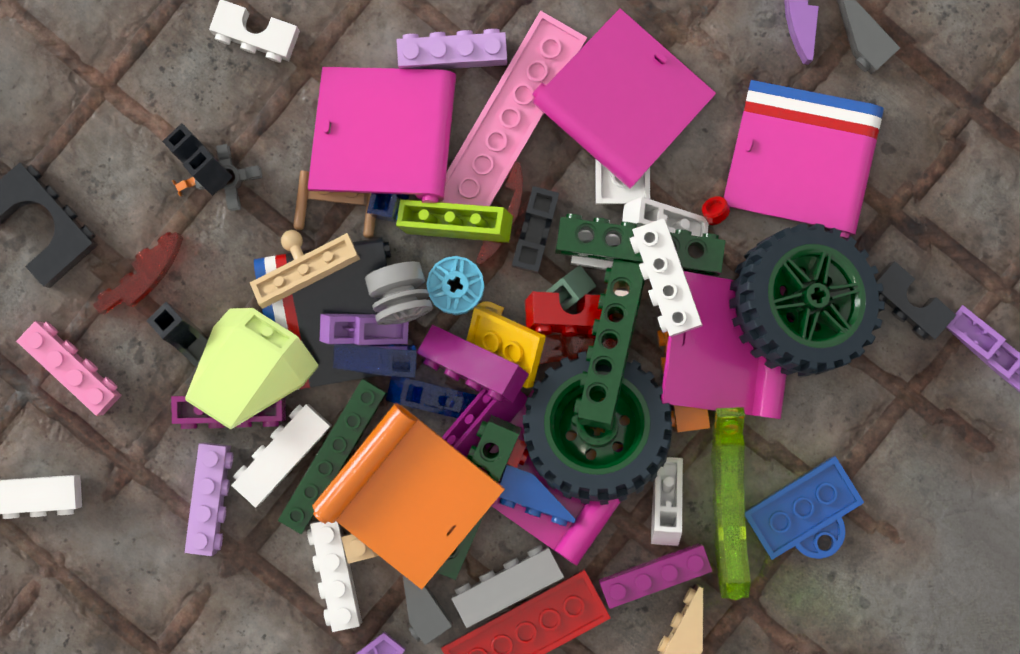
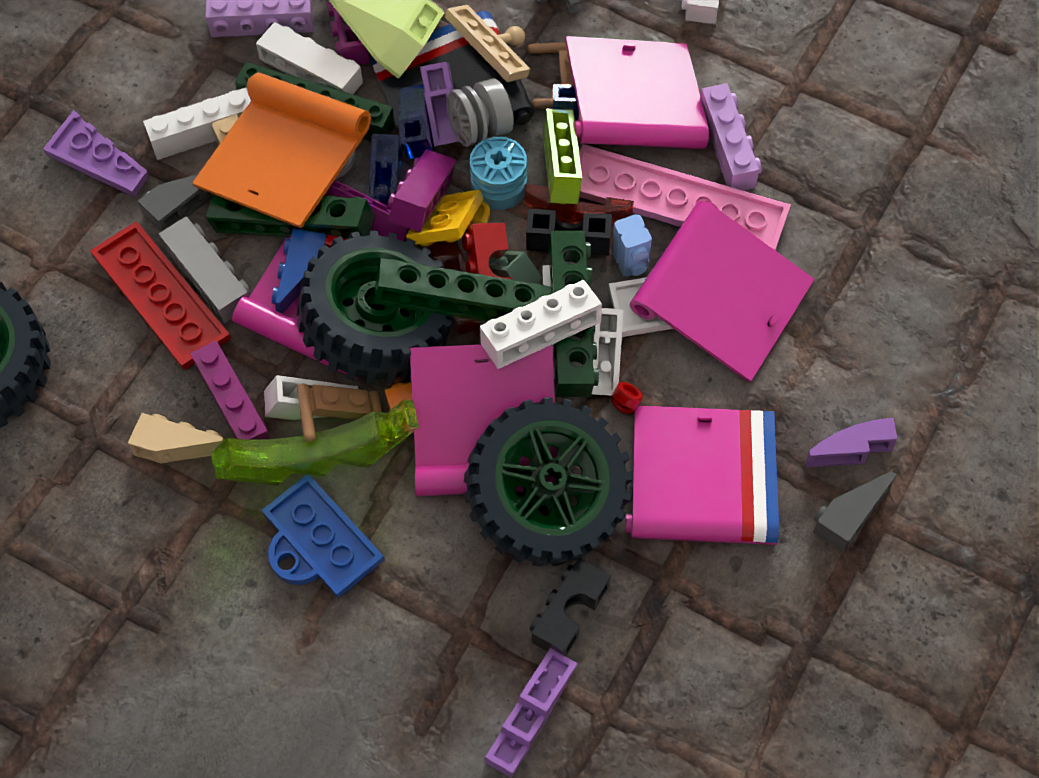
camera: 85 degrees right, 25 degrees down
none -> medium nougat plate [297,383,387,449]
none -> light blue brick [612,214,652,277]

